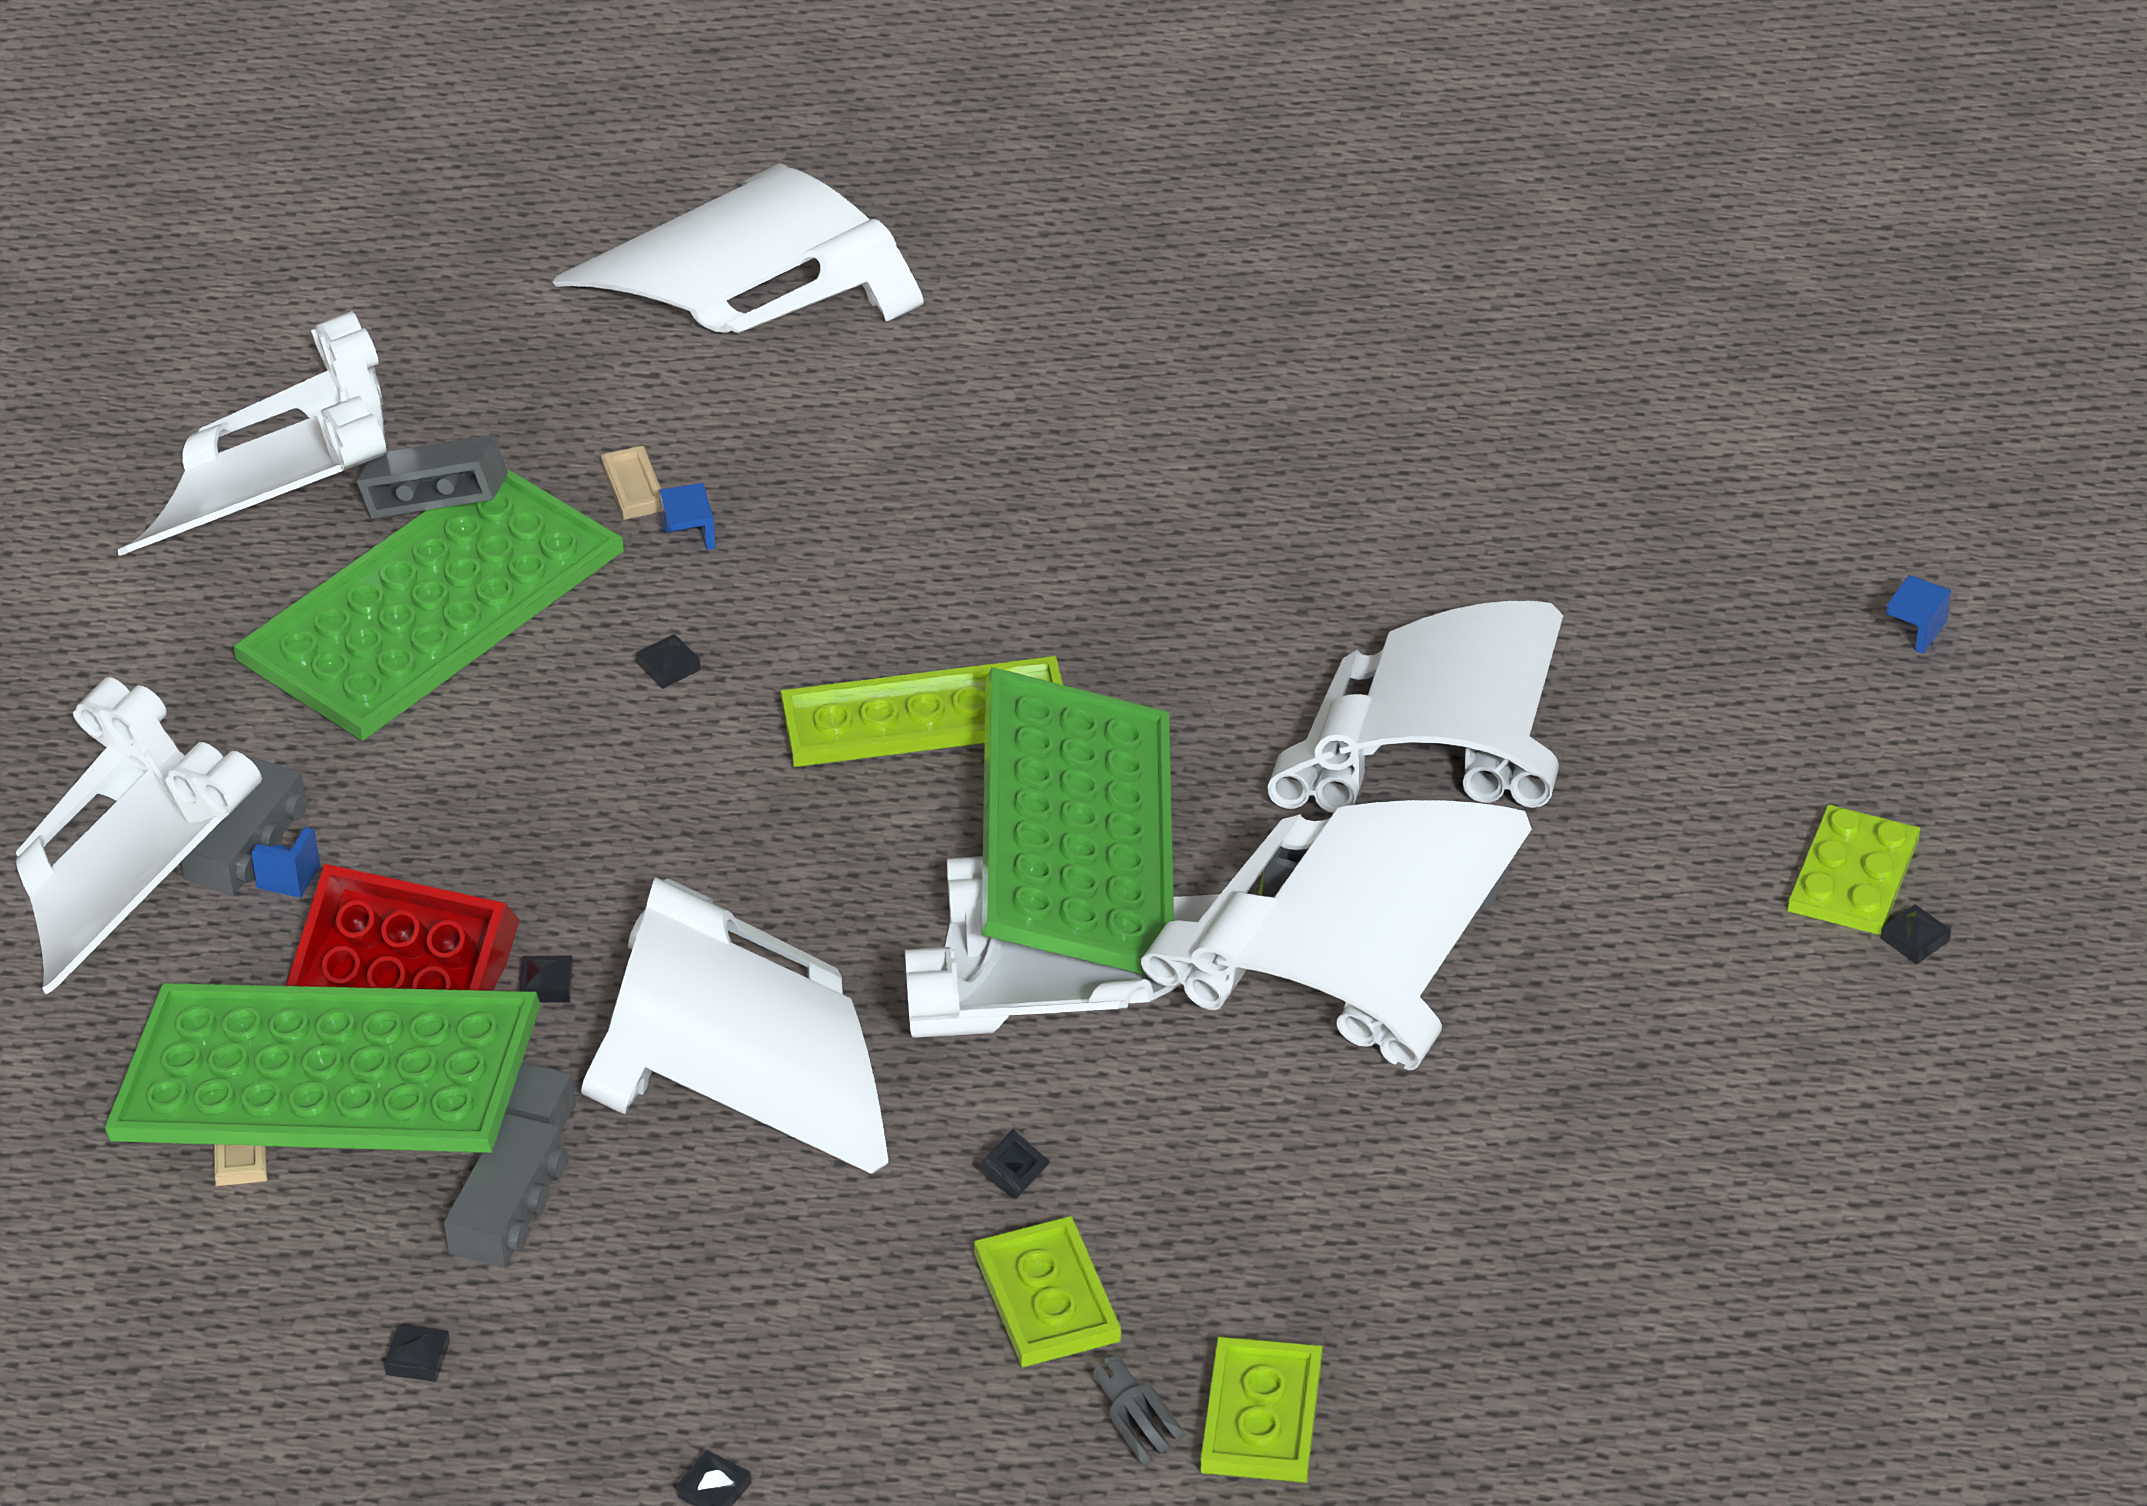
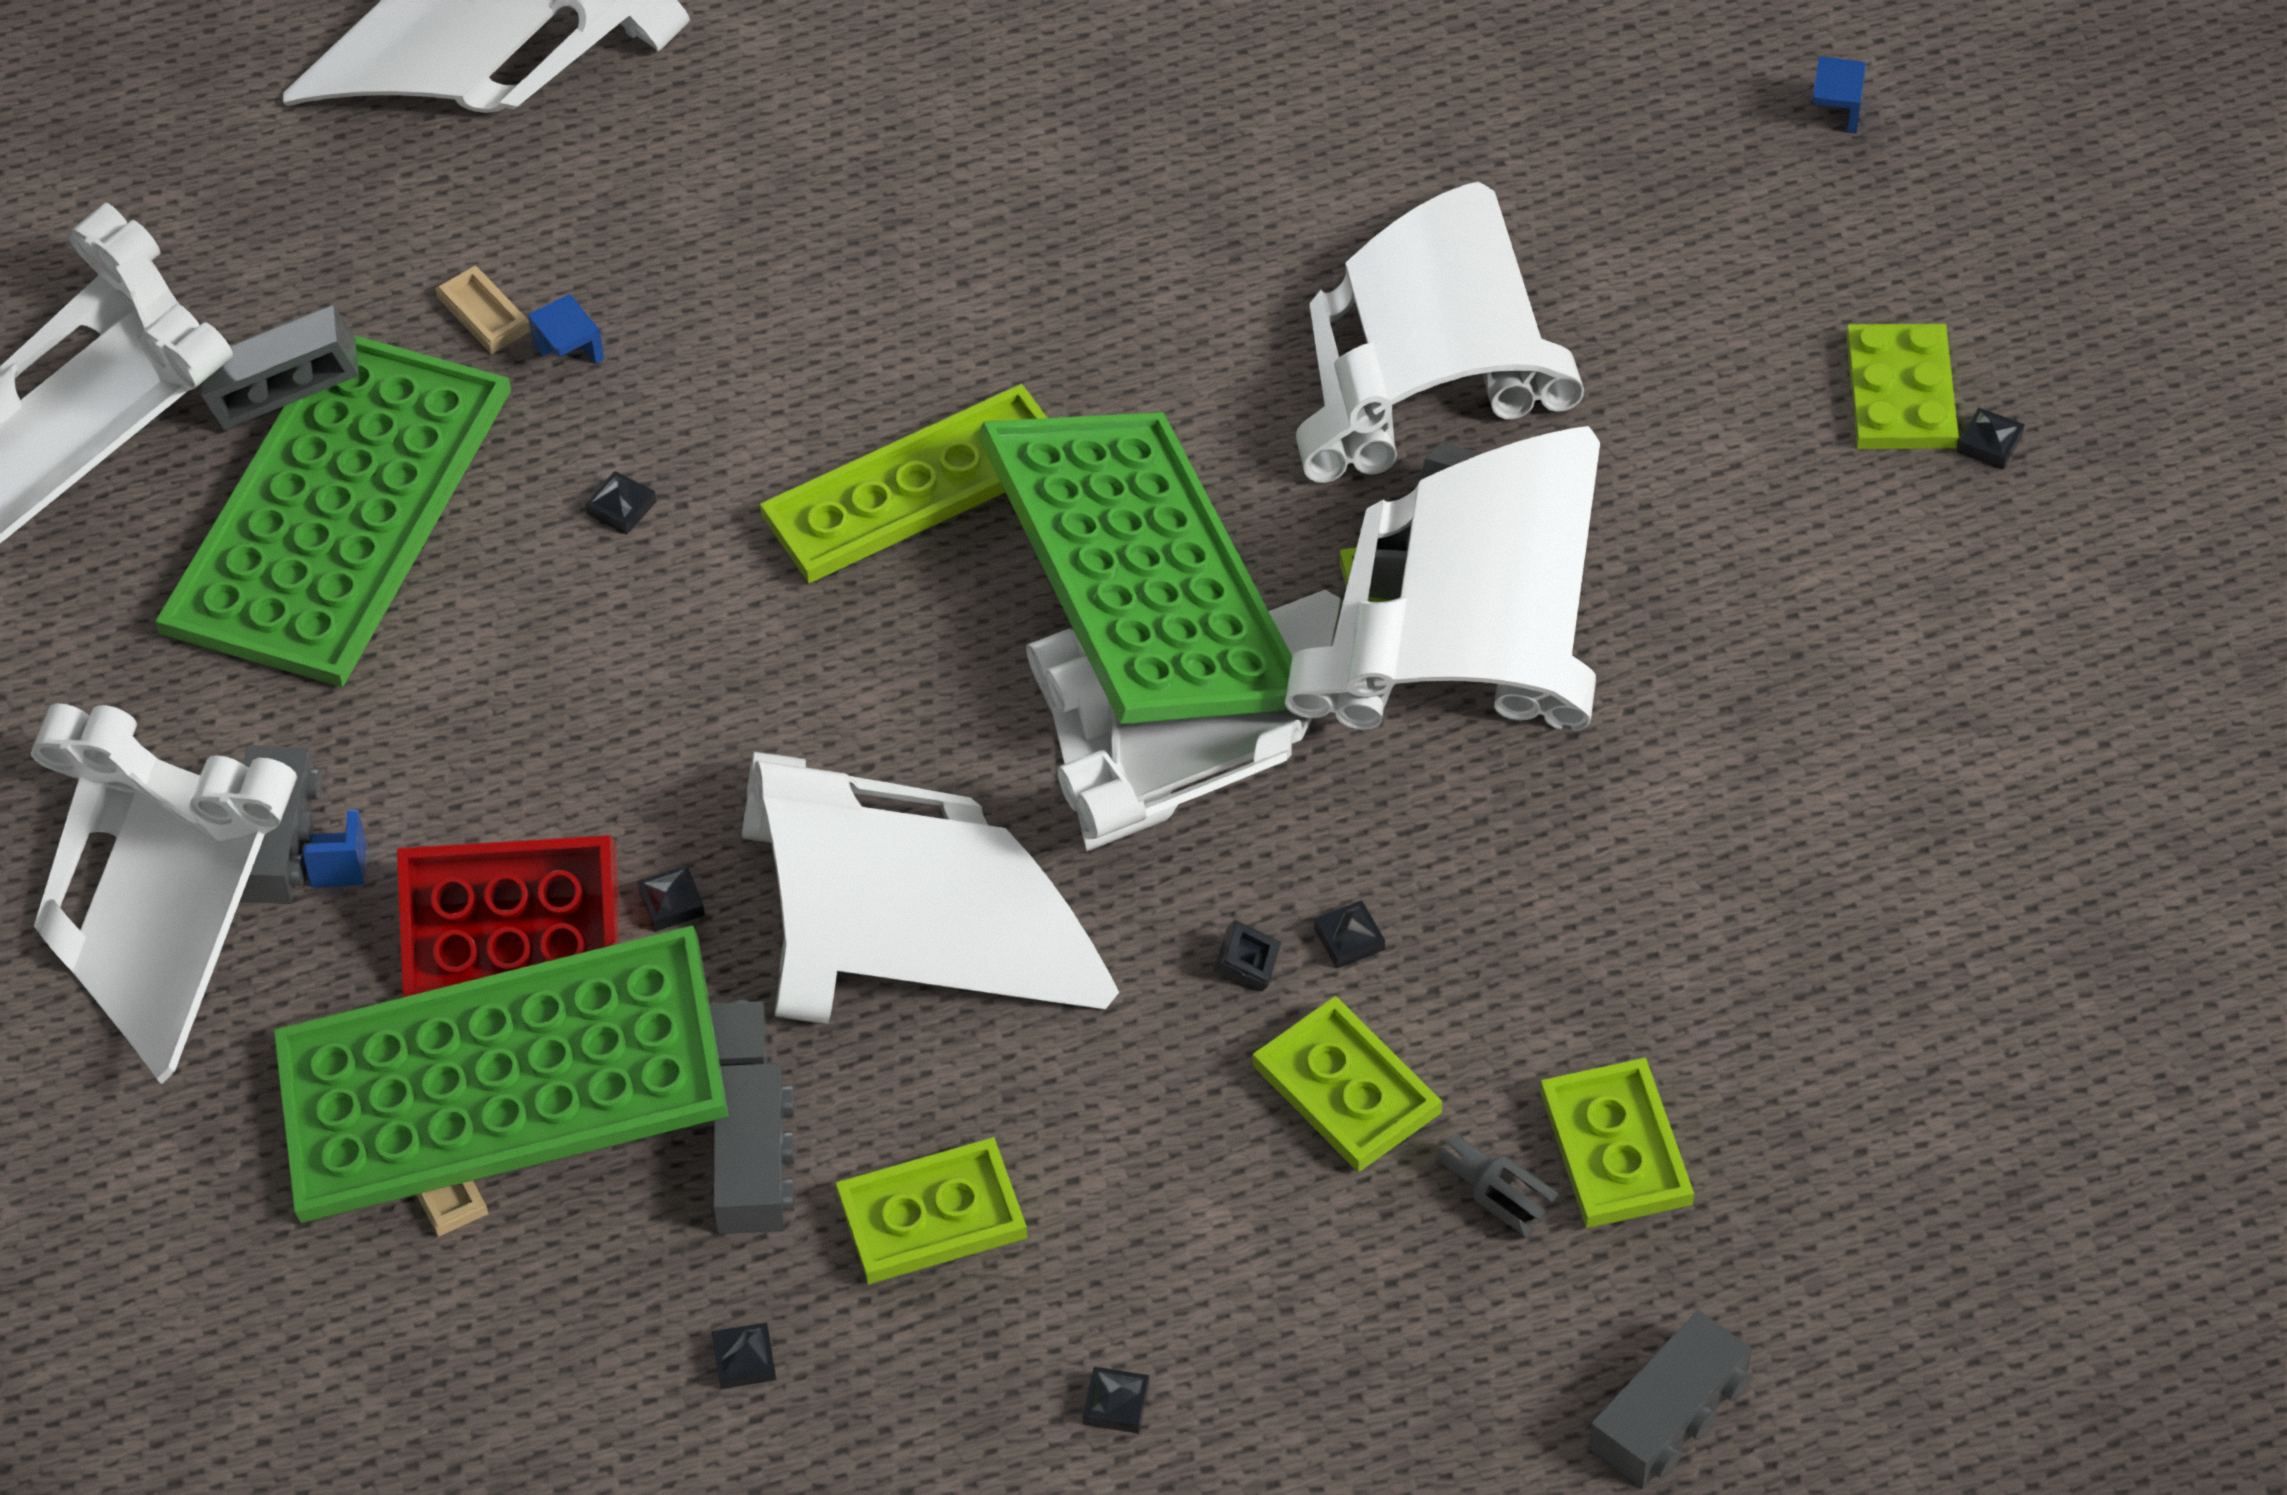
camera: 20 degrees left, 10 degrees up
none -> lime plate [836,1137,1028,1285]
none -> black tile [1314,900,1385,969]

